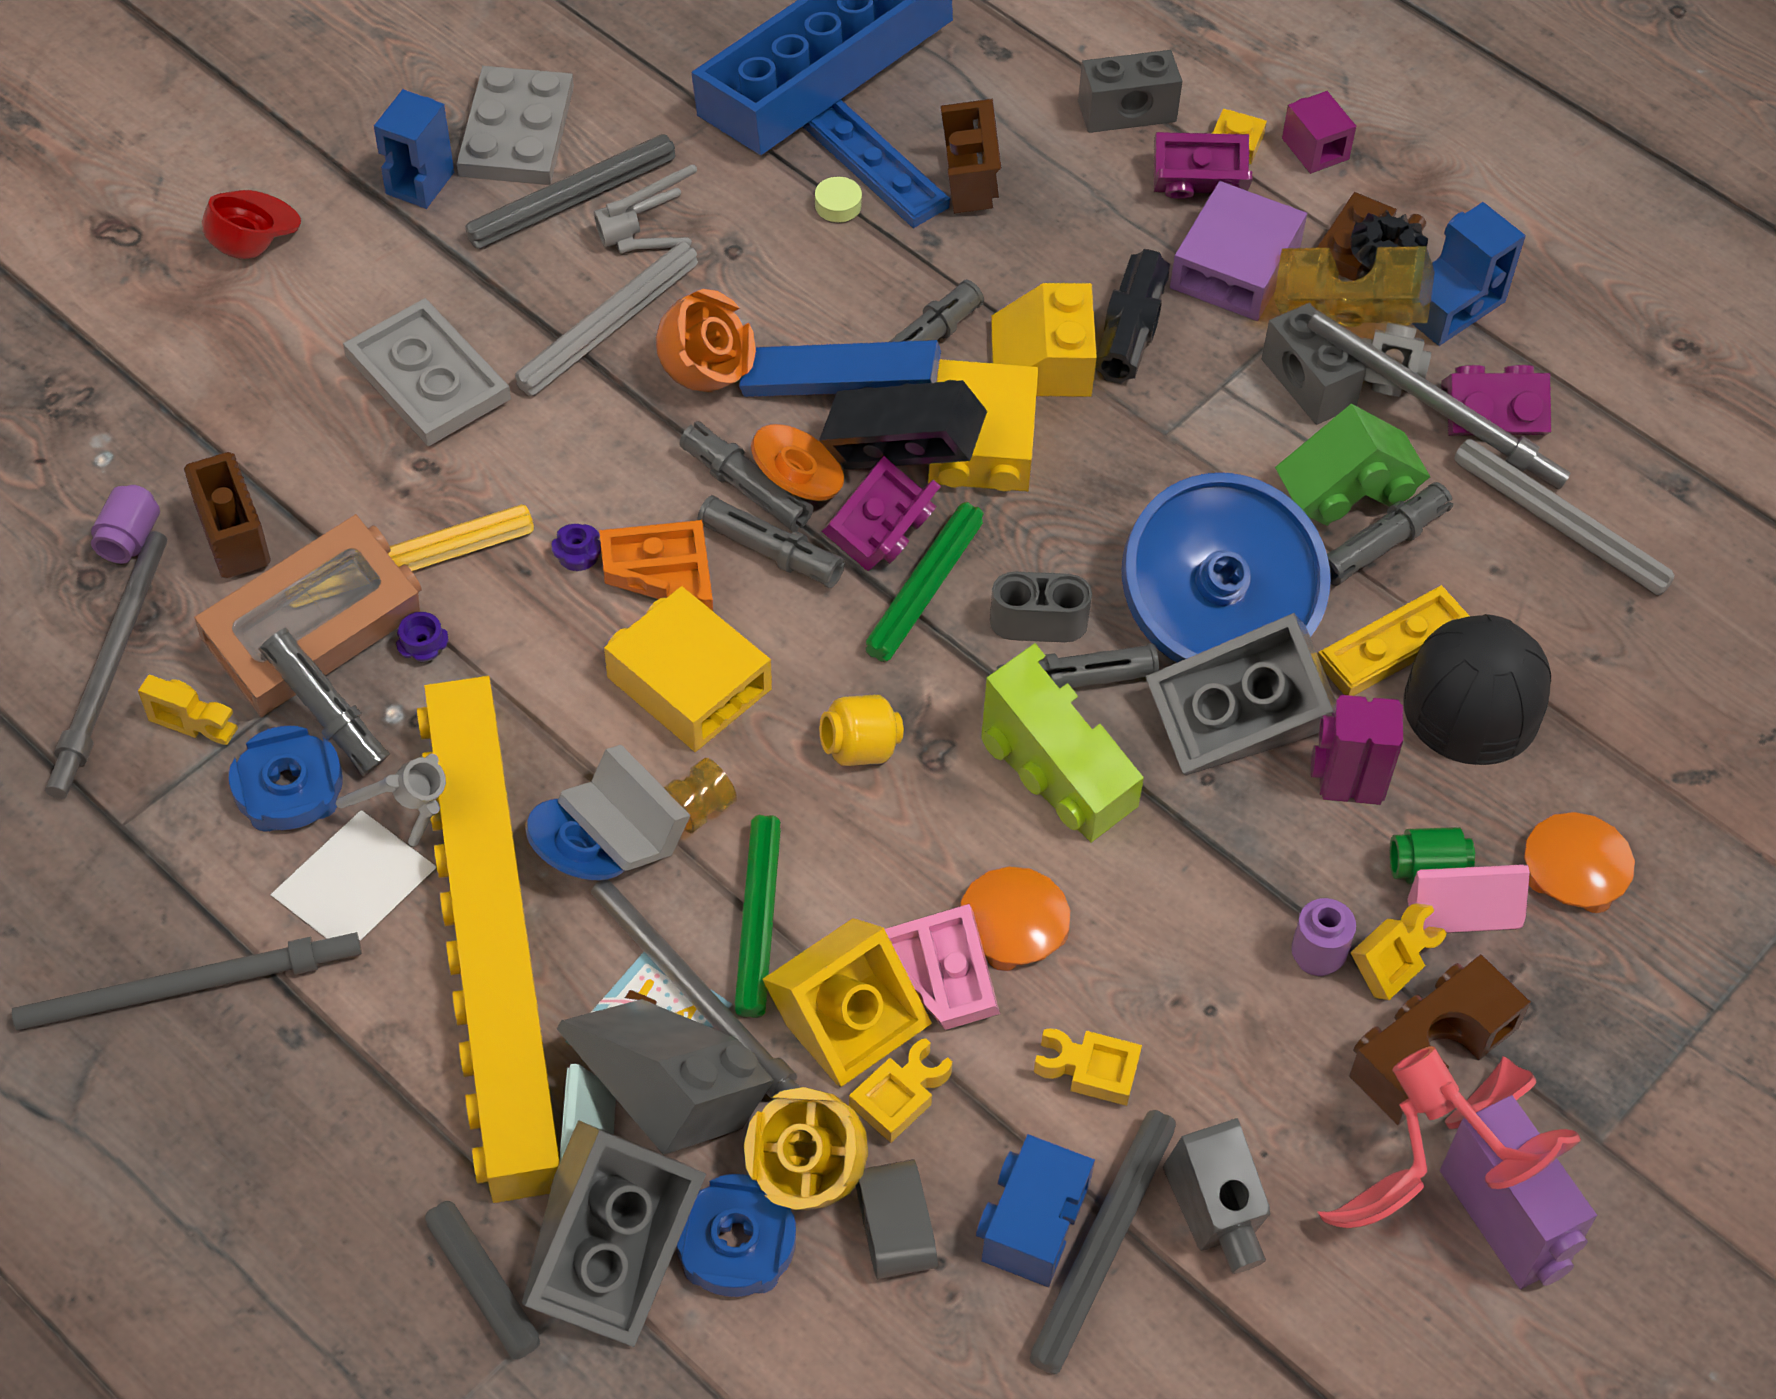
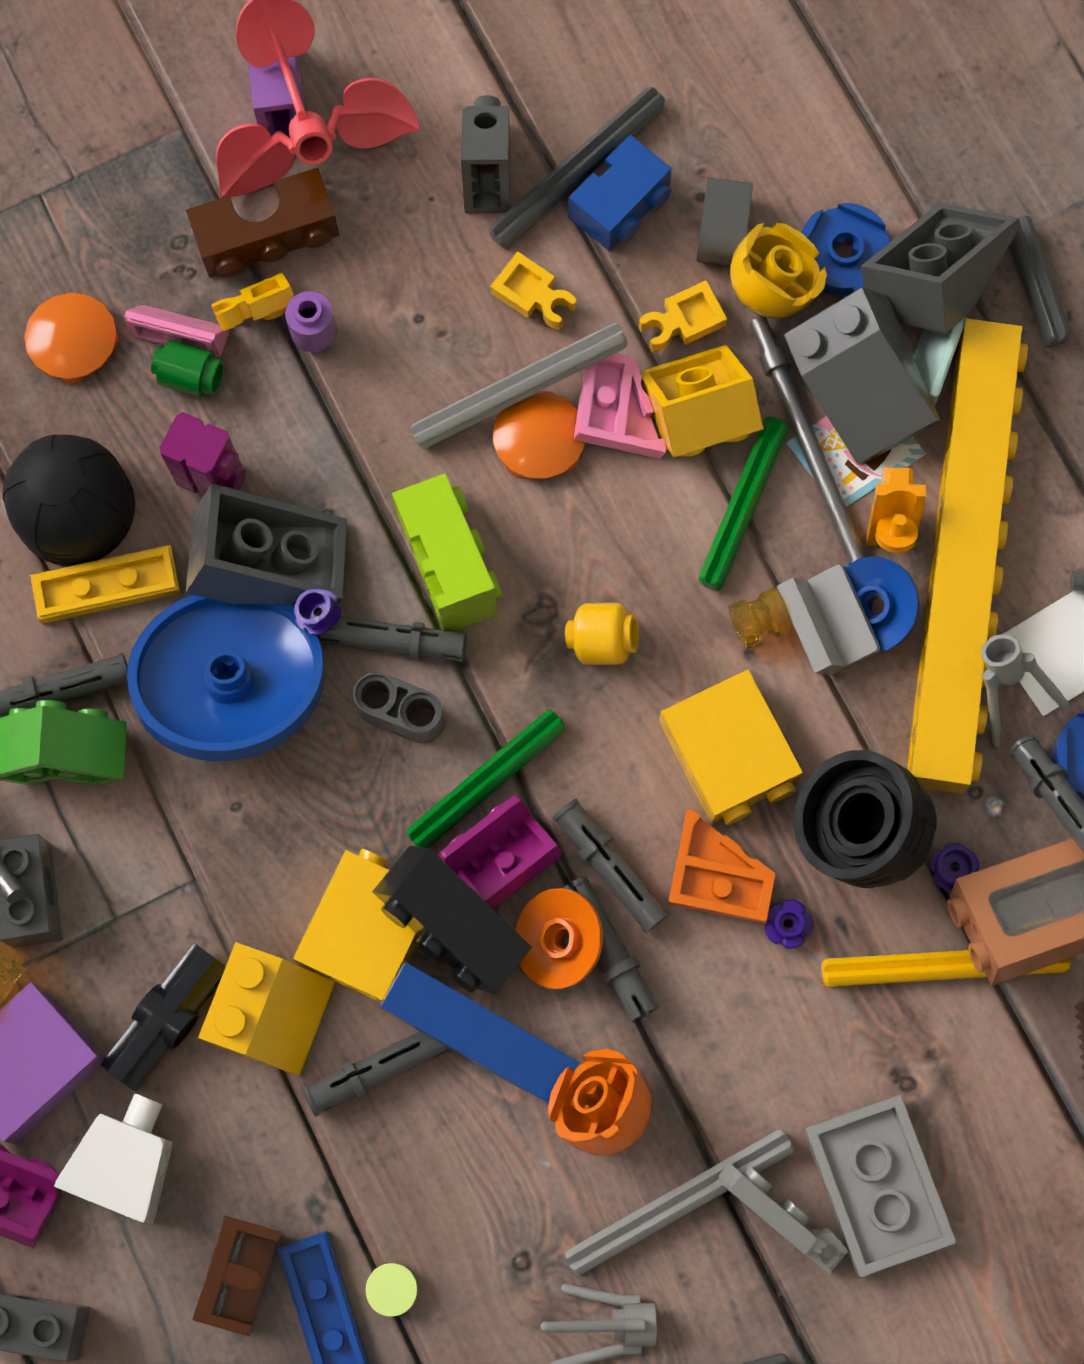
camera: 155 degrees left, 20 degrees up
none -> white torso [54,1094,172,1224]
none -> dark purple plate [294,588,341,635]
none -> light grey axle [411,323,628,449]
none -> light grey hinge [718,1163,848,1275]
none -> black piece [794,750,937,888]
none -> light orange hips [866,467,926,554]

